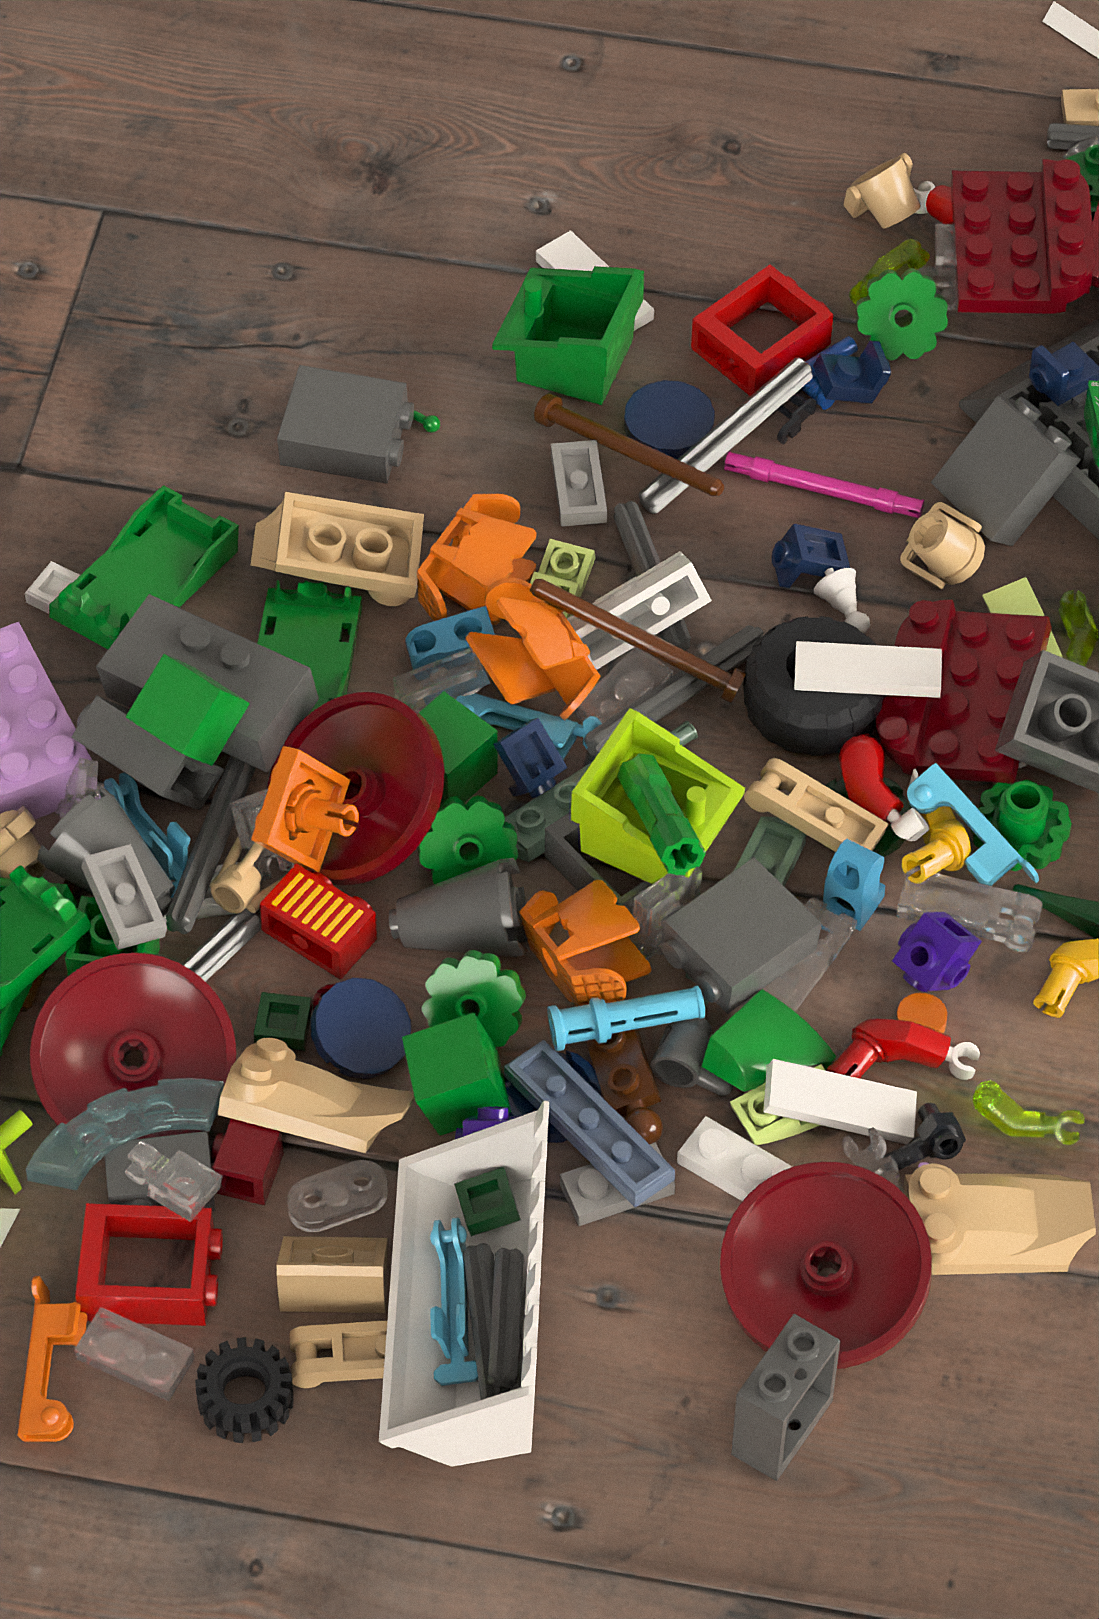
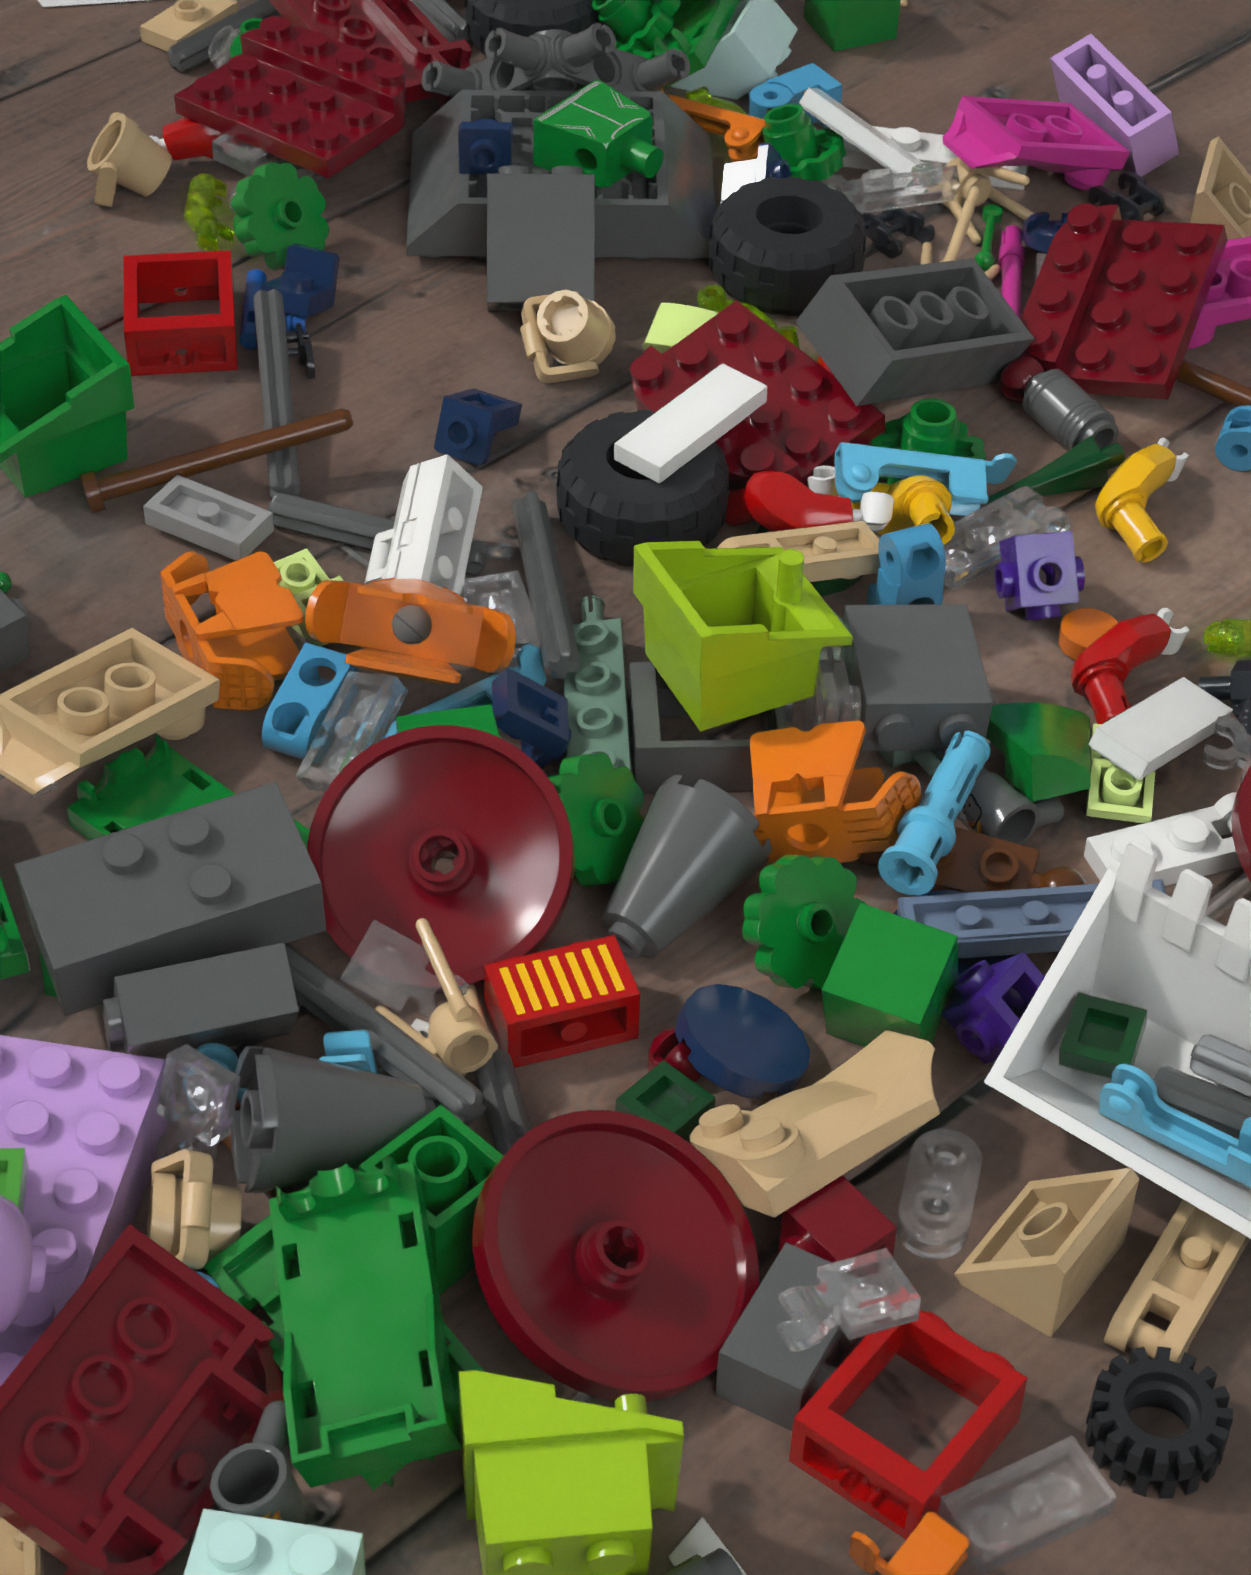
camera: 55 degrees left, 10 degrees down
clear light blue tile [26,1078,224,1190] -> none
light grey plate [81,844,167,950] -> none
green head [126,654,250,766] -> none
orange plate [251,746,359,872] -> none
reddish brown bar [530,579,746,703] -> none
green axle [617,753,706,875] -> none
dark blue tile [624,380,715,459] -> none
dark pink piece [724,451,925,519] -> none
white piece [814,568,870,633] -> none

